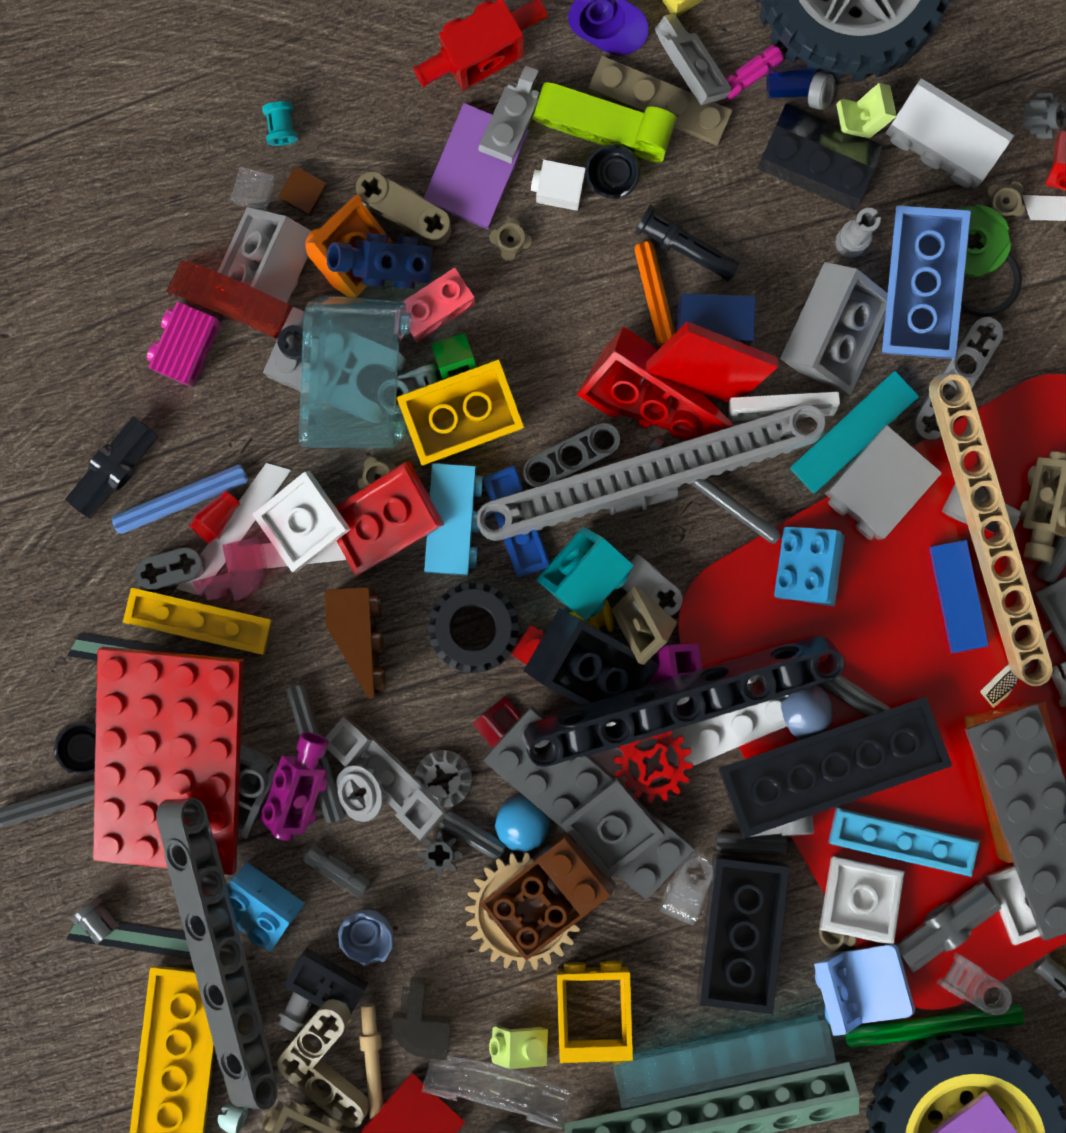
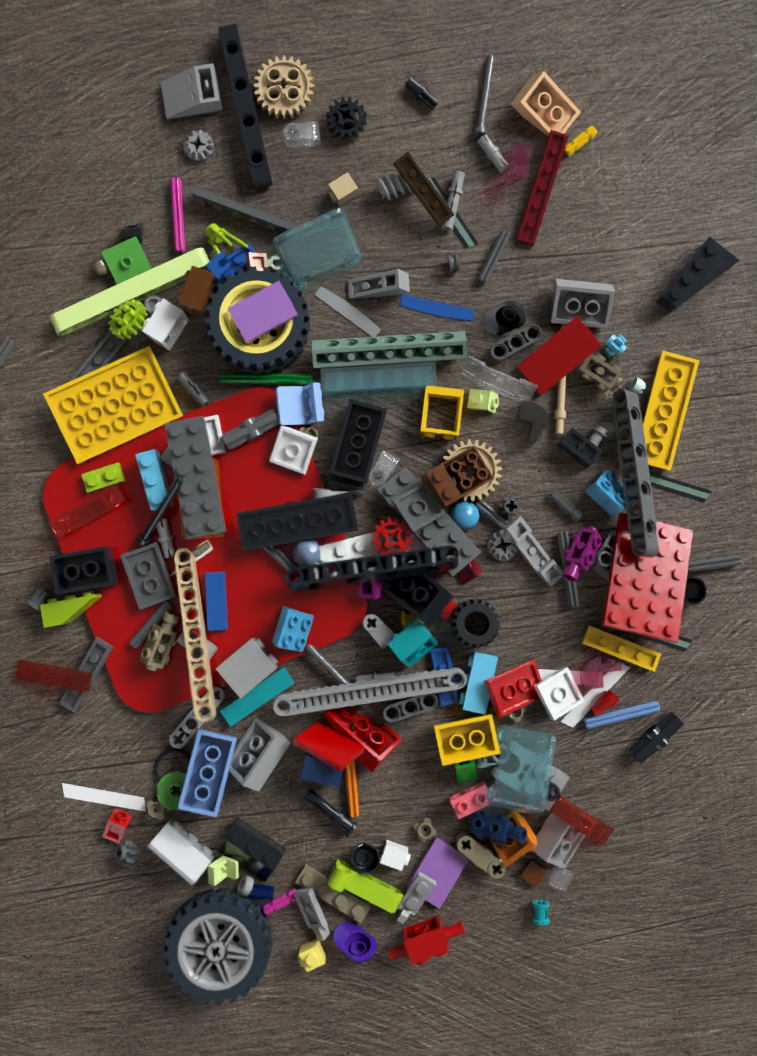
camera: 170 degrees left, 0 degrees up
dark grey bush [70,896,119,945] -> none
dark grey beam [135,548,205,591] -> none
dark pink brick [147,302,221,388] -> none
dark tan beam [277,999,370,1128] -> none
reddish brown slope [324,588,386,699] -> none
light grey gear [335,764,387,822] -> none
sand blue hair [338,909,394,966] -> none
dark tan slope [611,586,677,665] -> none
white tile [728,392,840,421] -> none
medium azure tile [828,807,980,877] -> none
light grey pin [835,208,881,258] -> none
clear piece [937,952,1012,1015] -> none

